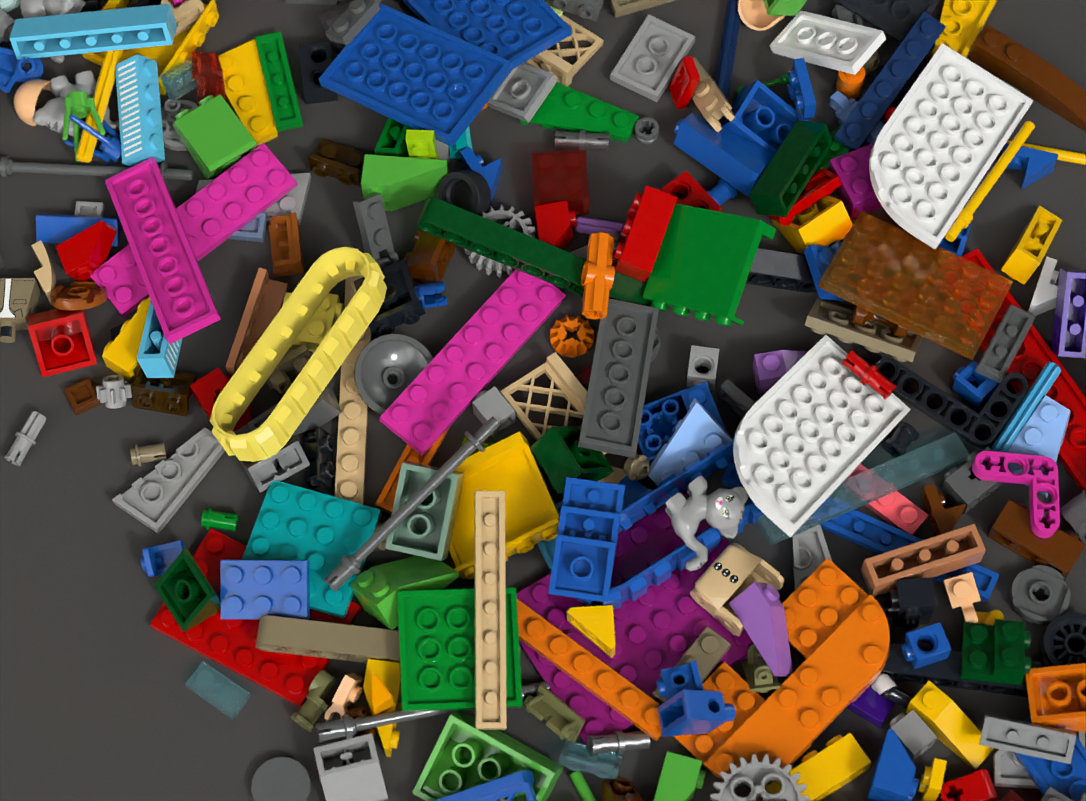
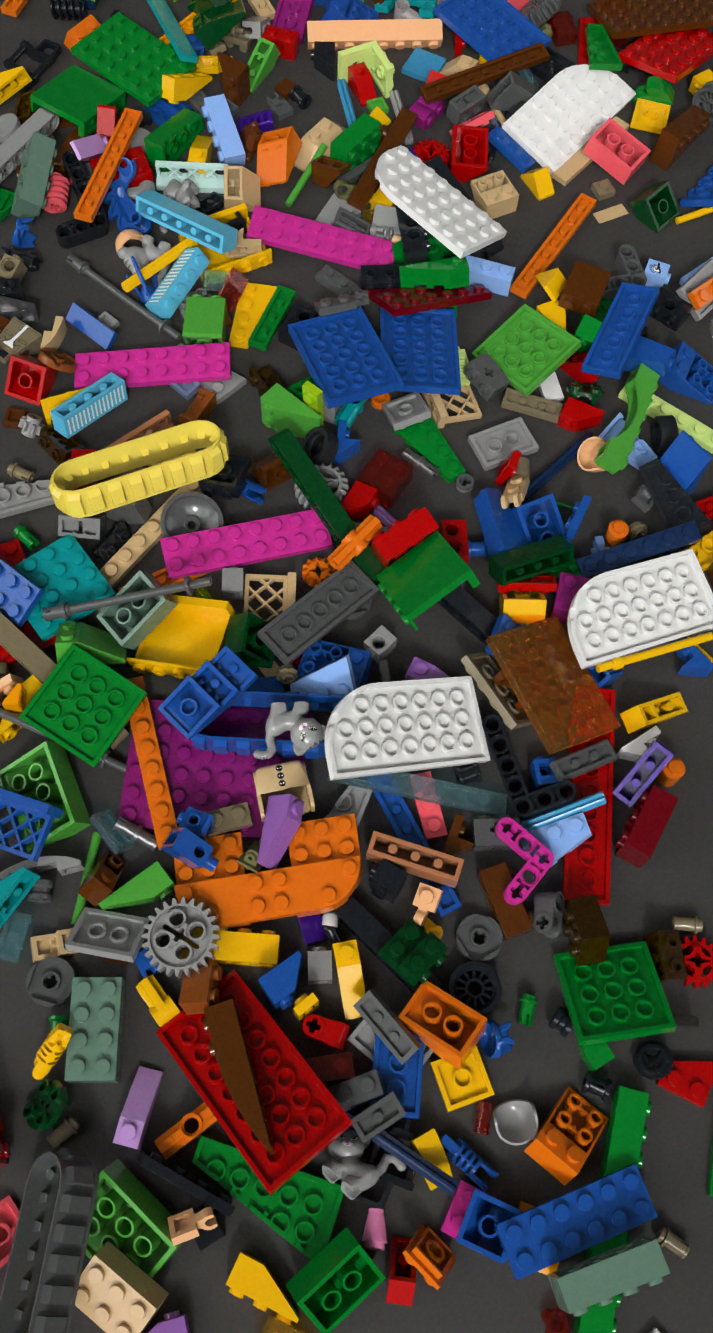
camera: 30 degrees right, 0 degrees up
red slope [56,220,117,281] -> none
bright green plant [62,91,106,162] -> none
dark pink plate [105,156,221,344] -> none
dark grey plate [353,193,400,269] -> none
tan plate [474,491,507,730] -> none
olive hinge [524,684,585,743] -> none
yellow slope [567,605,616,658] -> none
white plate [770,10,886,75] -> none
red pin [841,350,897,400] -> none
blue brick [901,622,951,669] -> none

